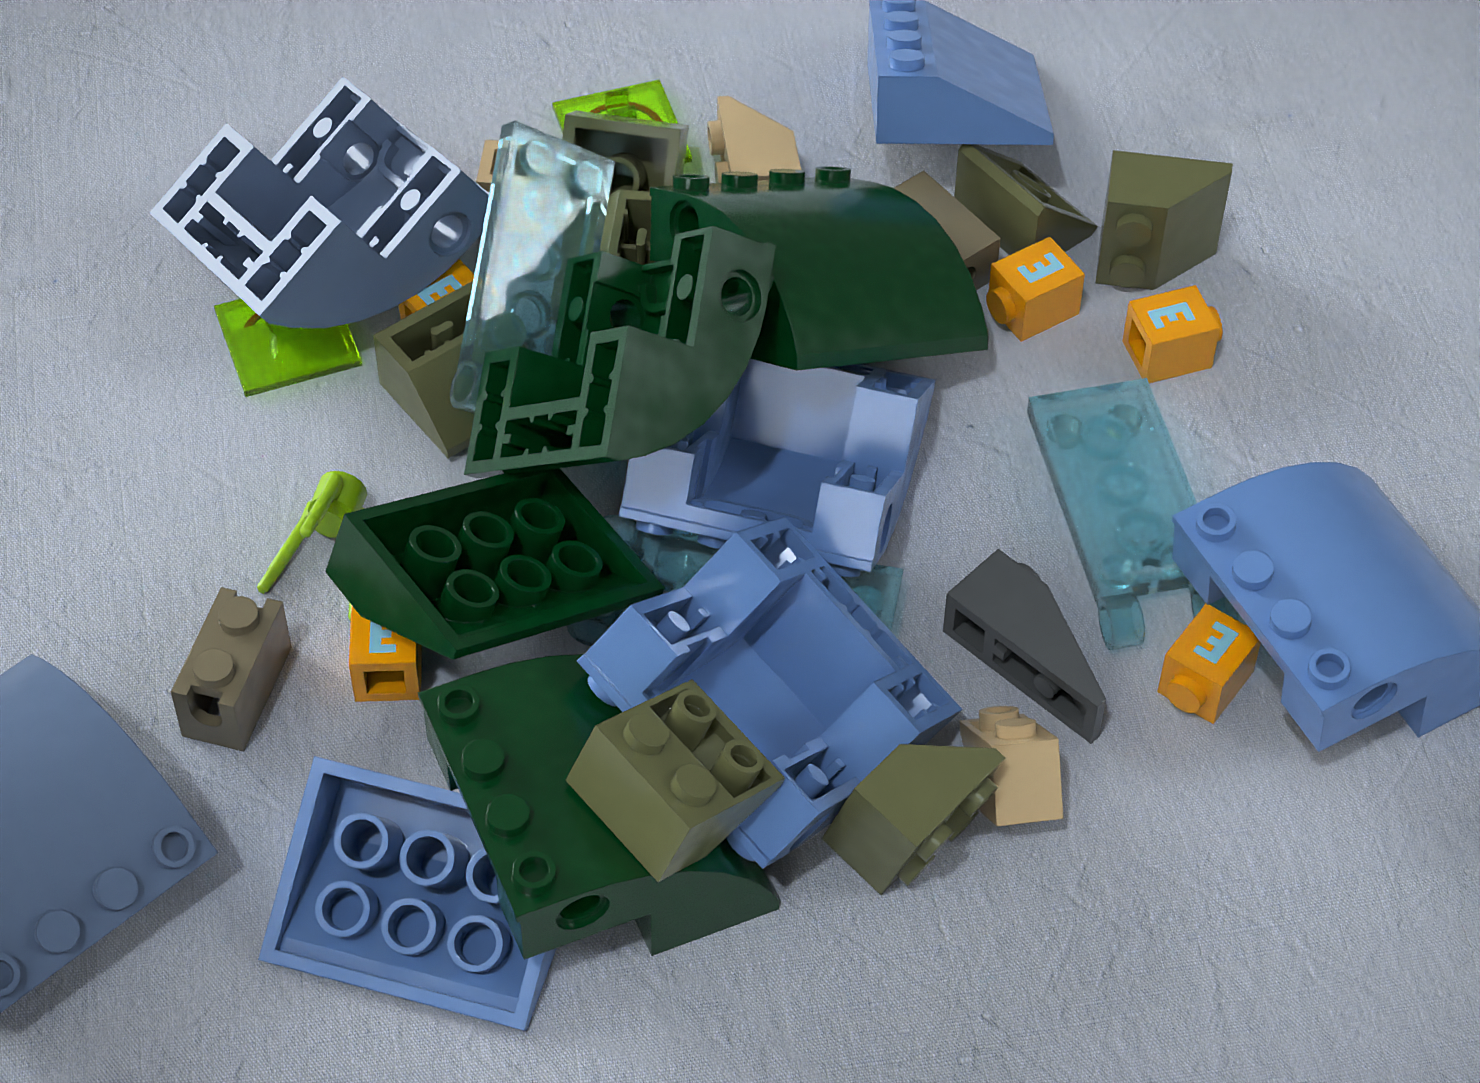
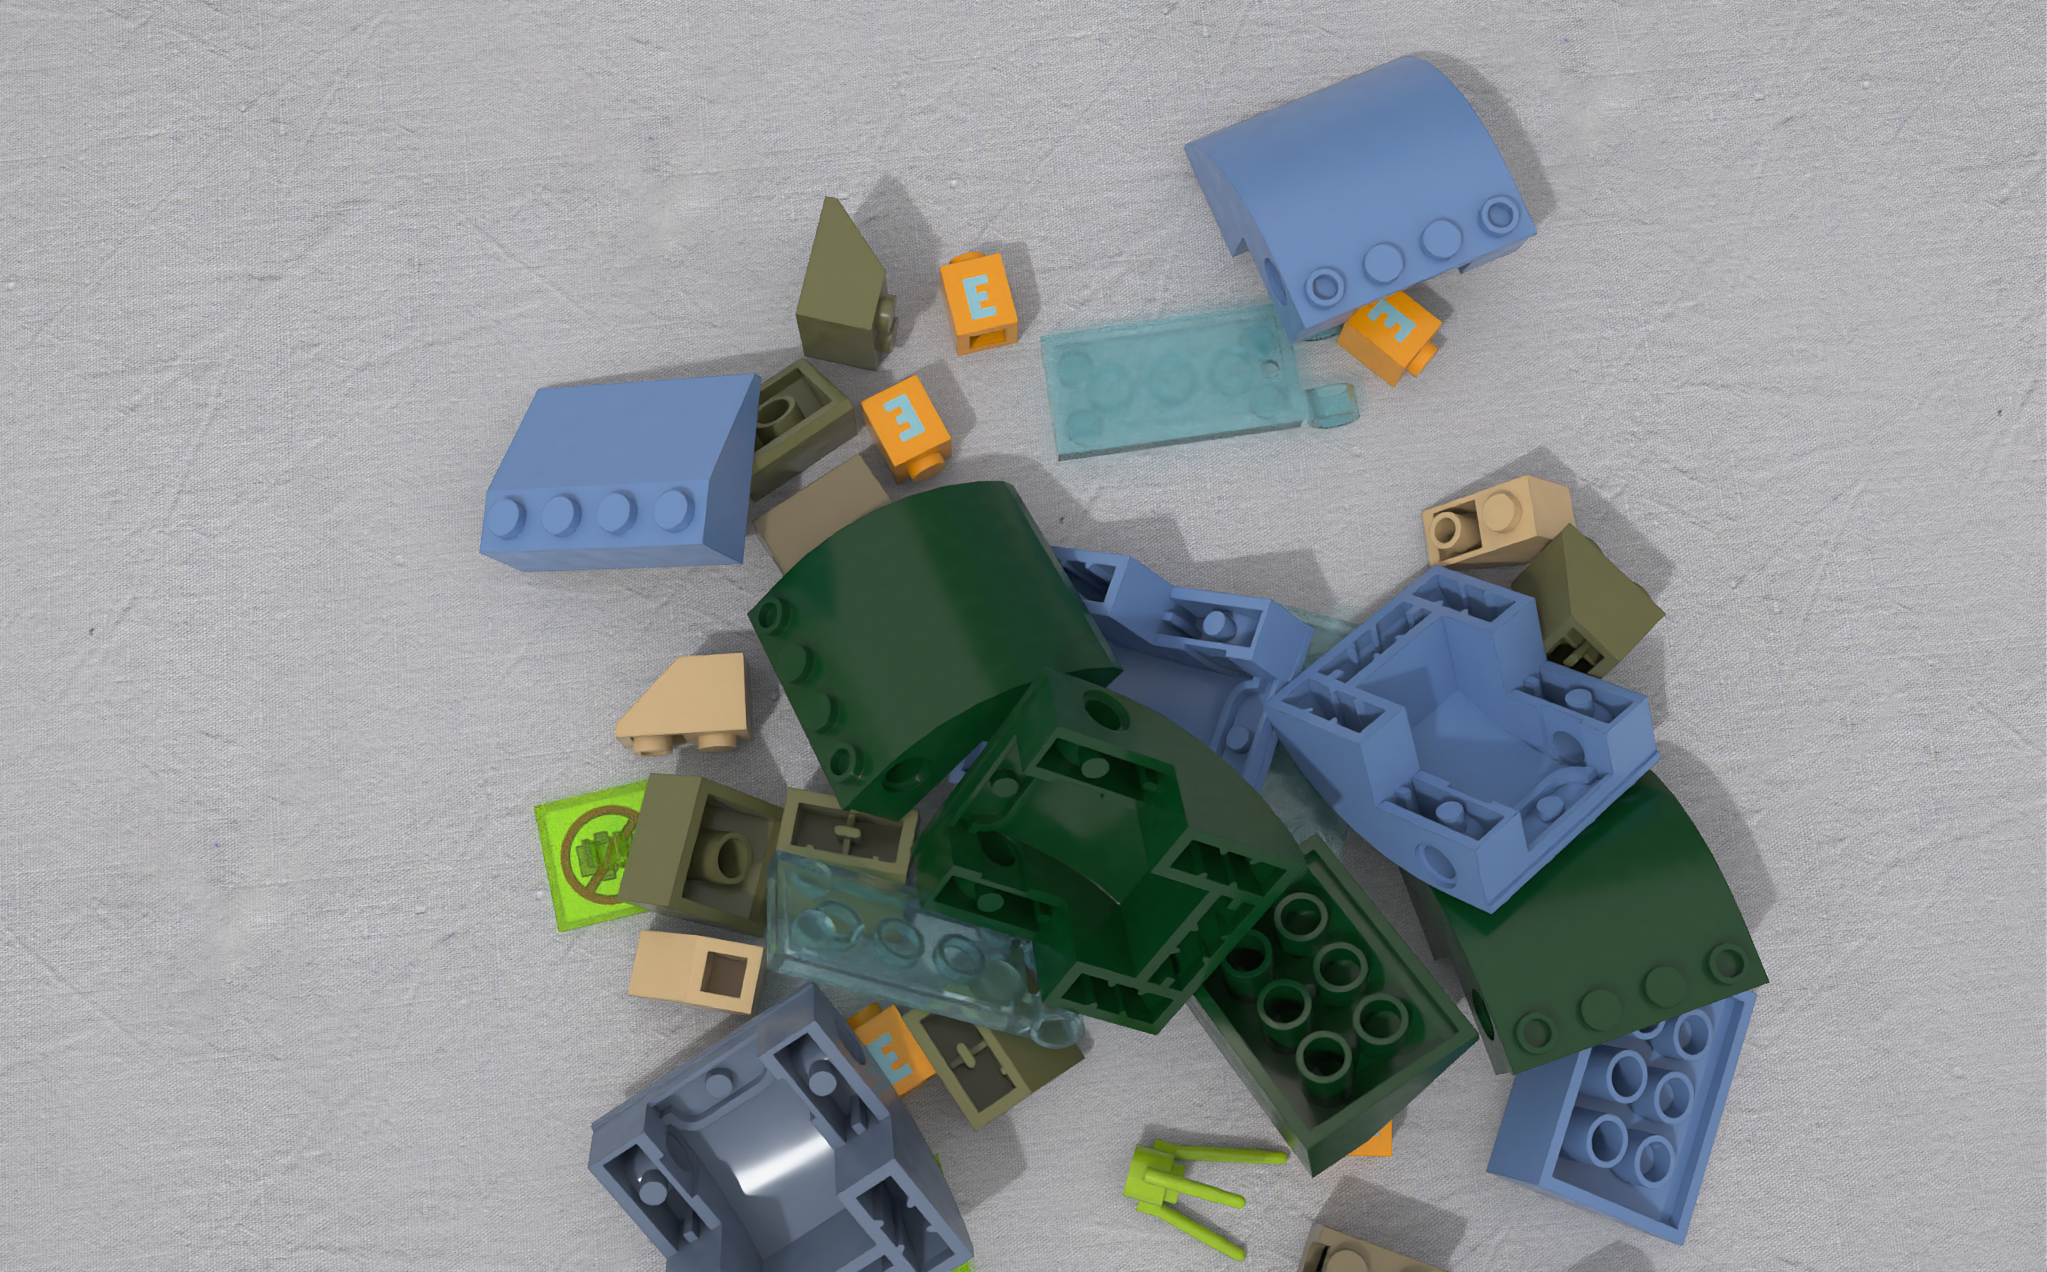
camera: 90 degrees left, 25 degrees up
olive slope [566,679,785,882] -> none
dark grey slope [943,549,1106,744] -> none

